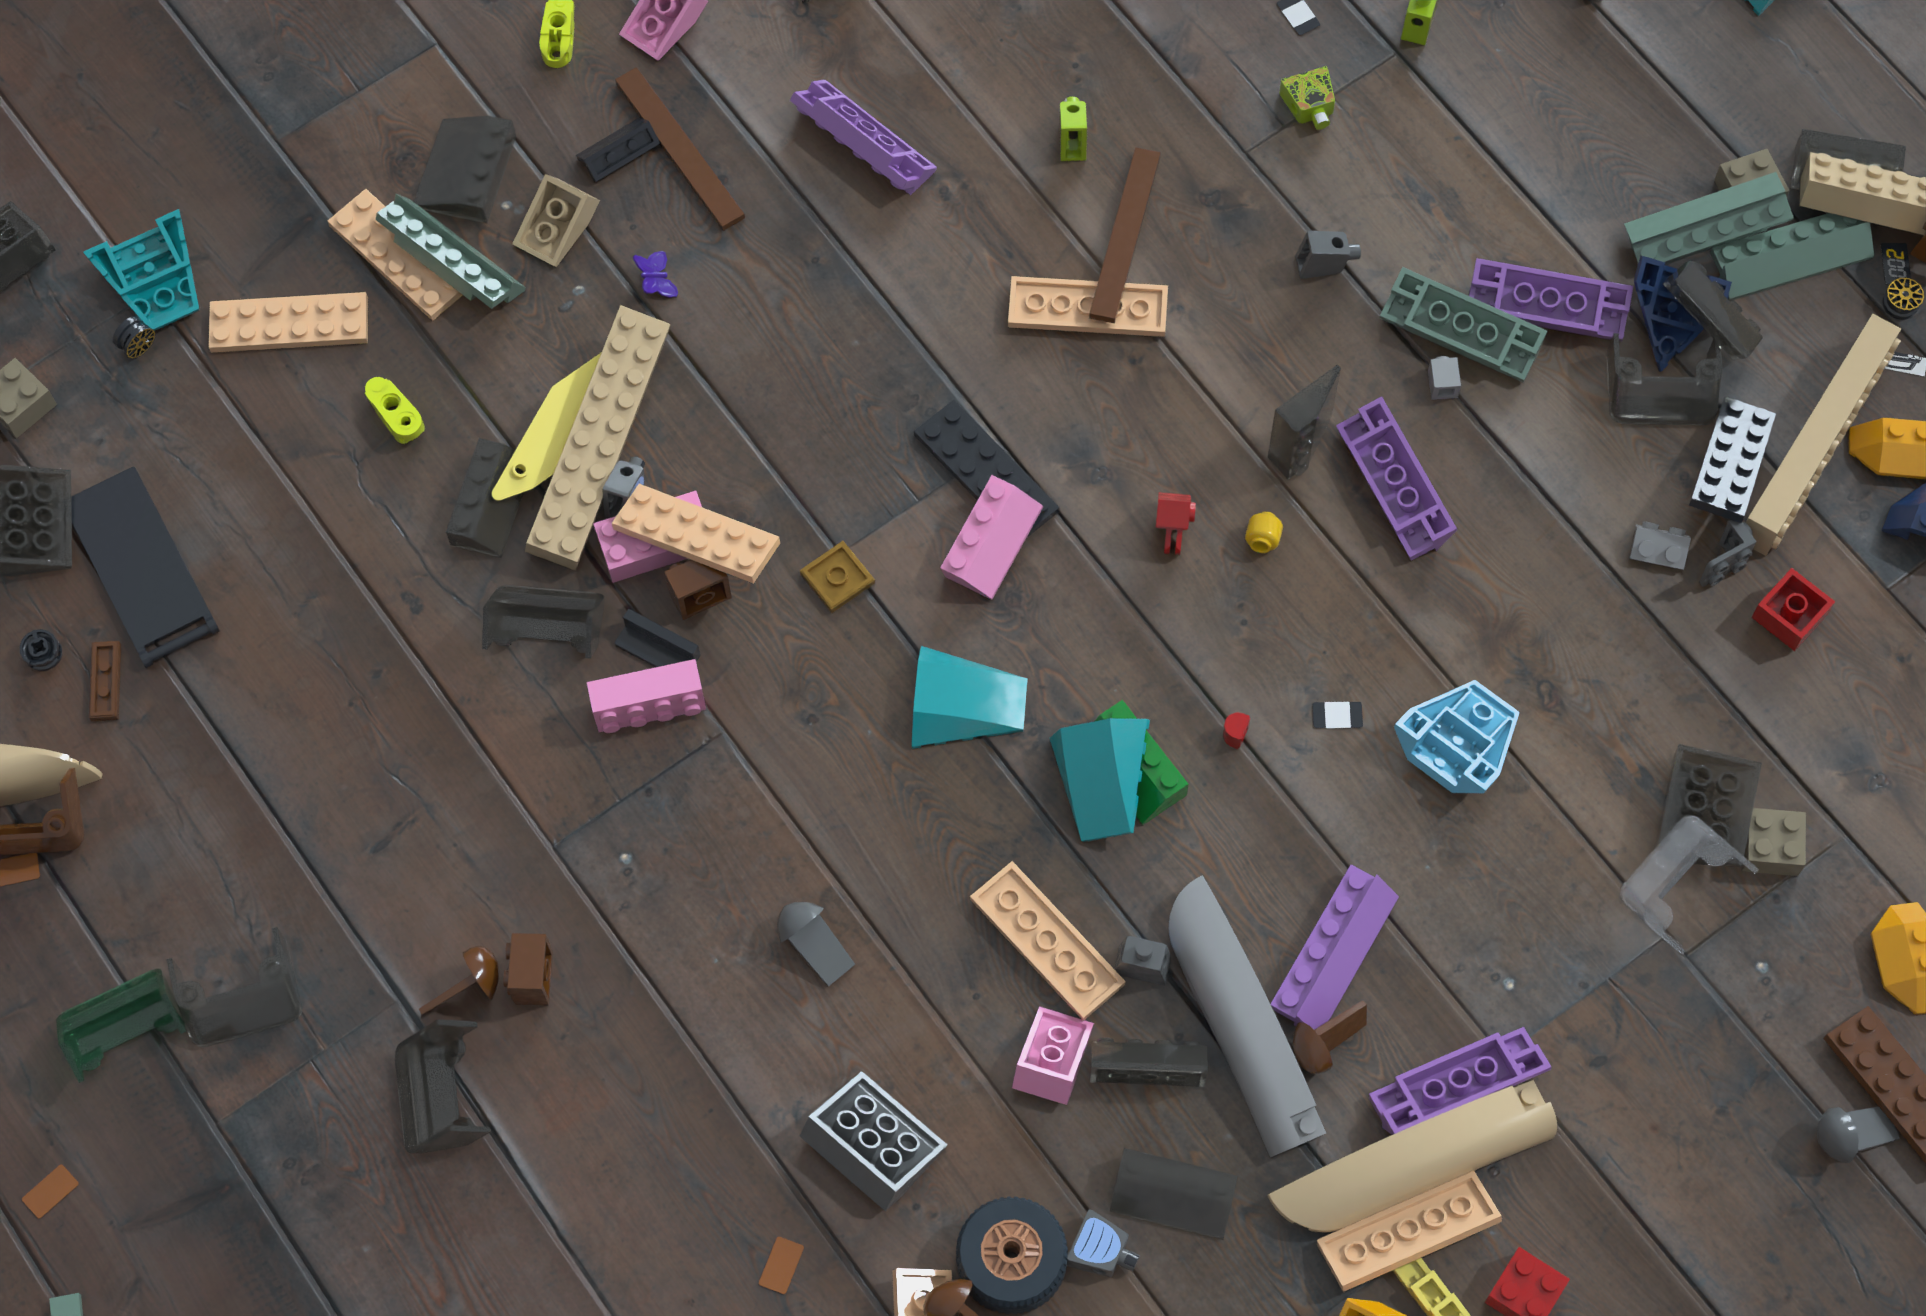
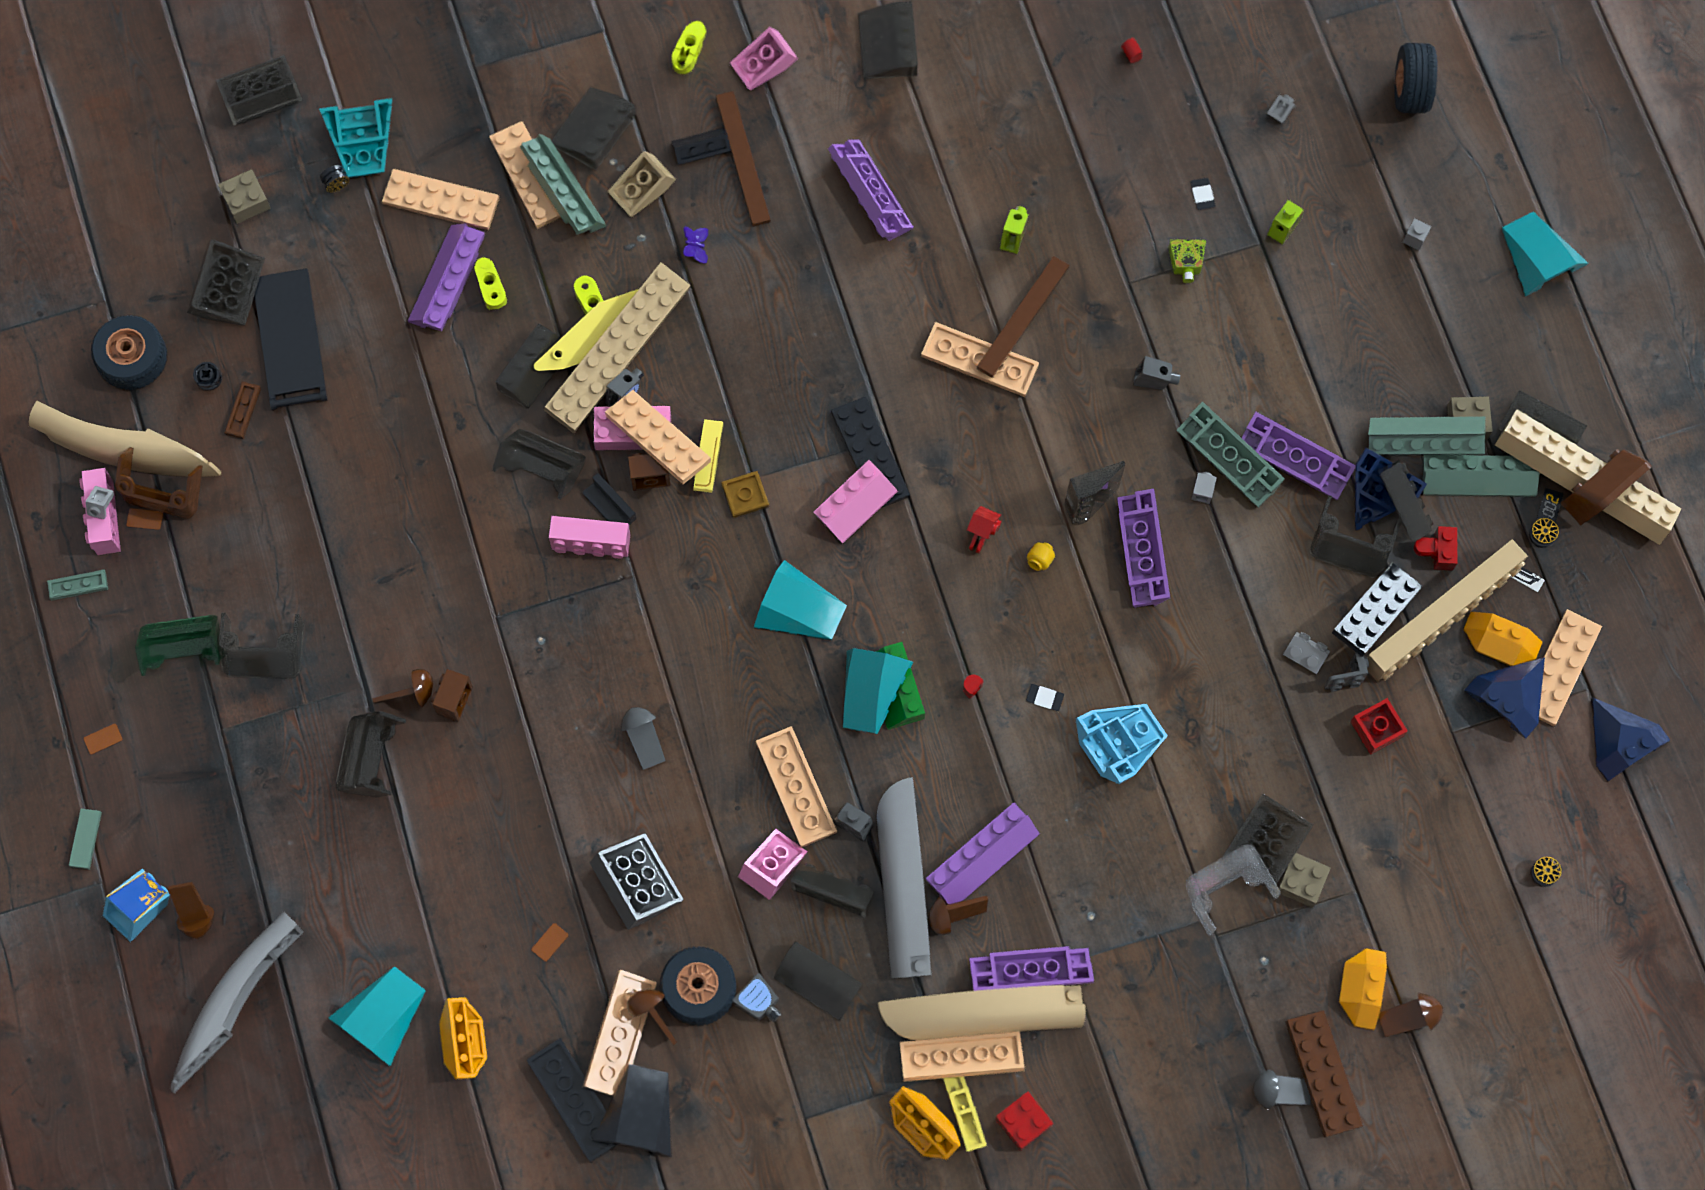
camera: 15 degrees right, 5 degrees up
none -> medium lavender slope [408,223,485,332]
none -> neon yellow piece [574,276,603,314]
none -> light yellow slope [693,420,723,493]
none -> red brick [1413,526,1457,571]

